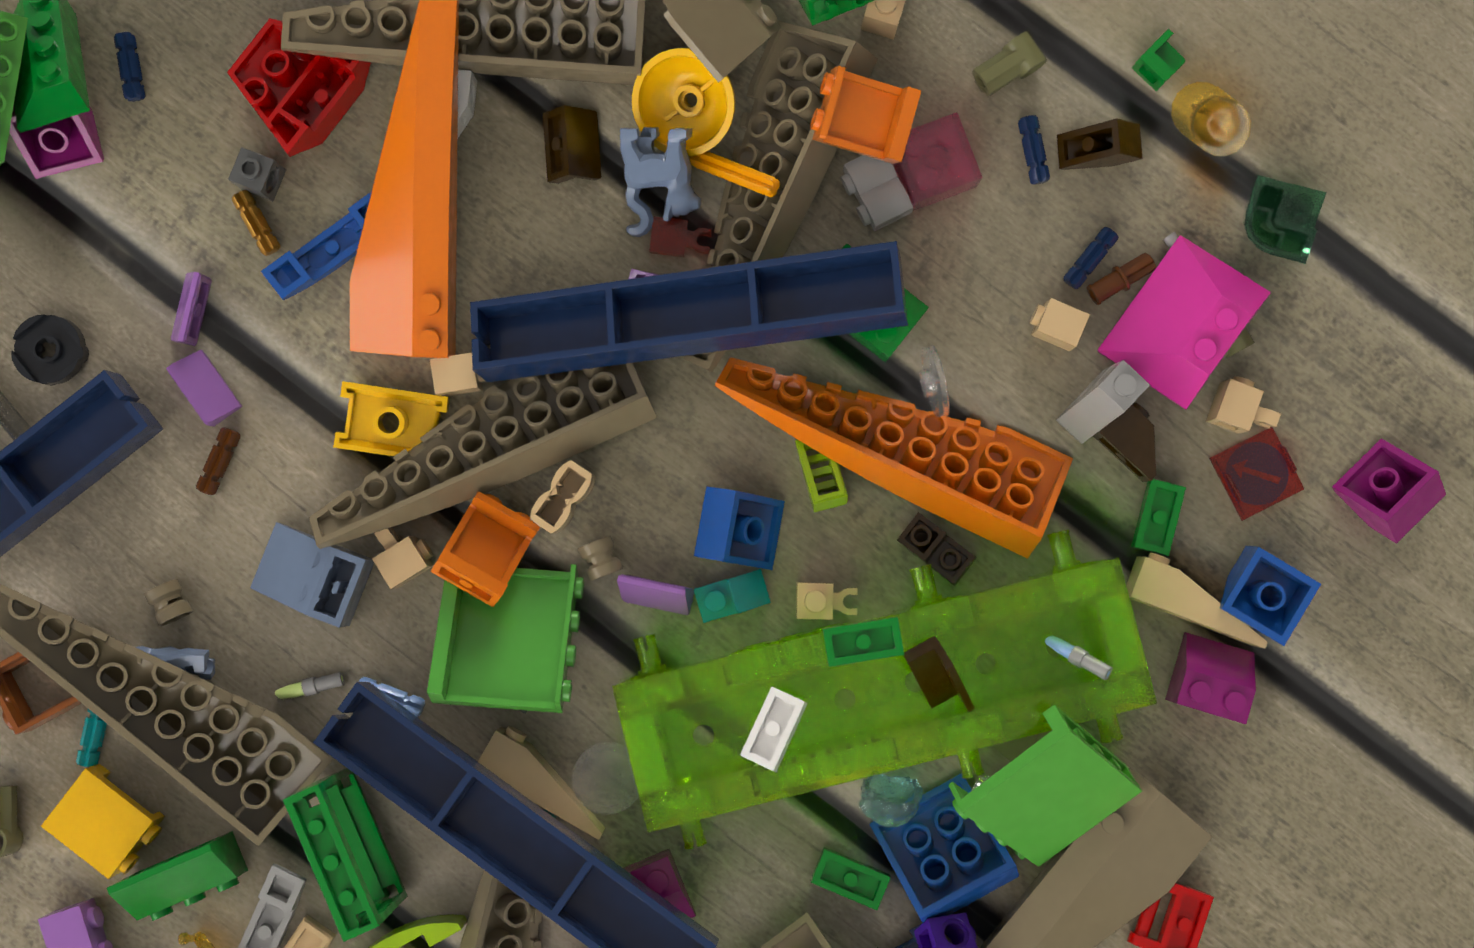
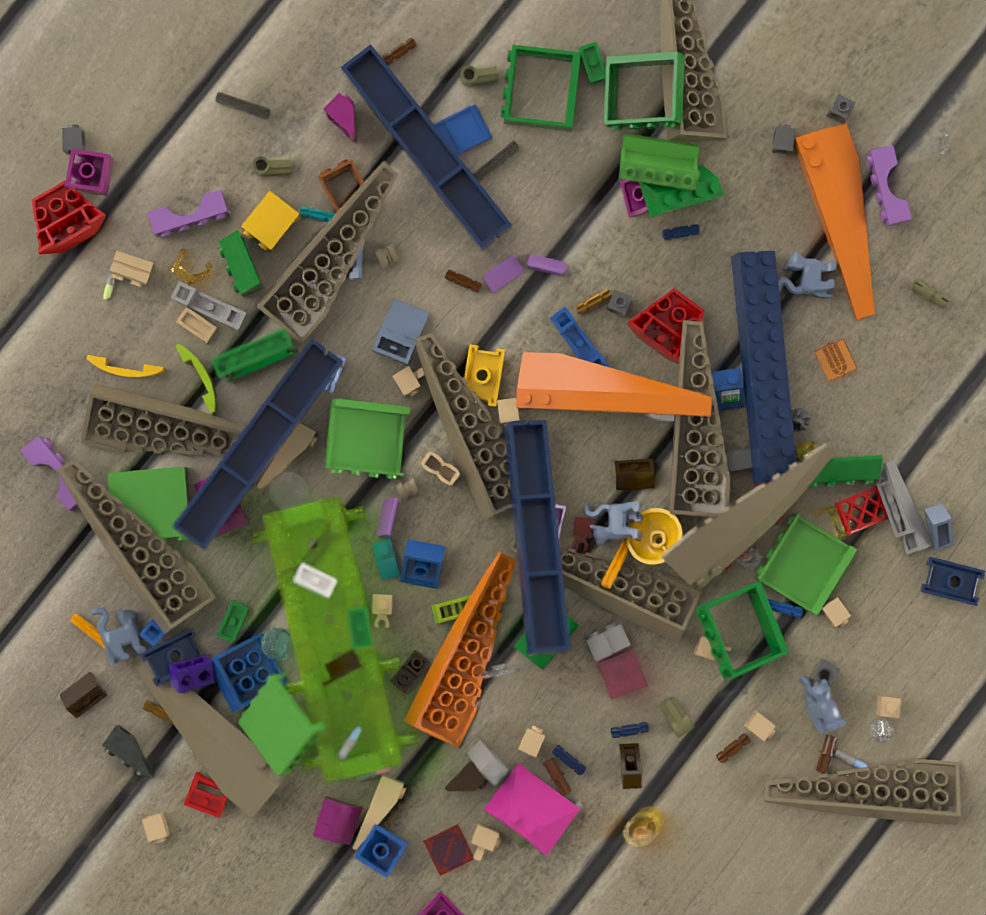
camera: 85 degrees right, 0 degrees up
black plate [11,314,89,386] -> none
light grey piece [275,672,345,700] -> none
orange panel [430,492,540,607] -> none
orange panel [810,65,921,164] -> none
green plate [1131,479,1186,556] -> none
green panel [1132,29,1185,92] -> none
clear green brick [1243,174,1326,264] -> none

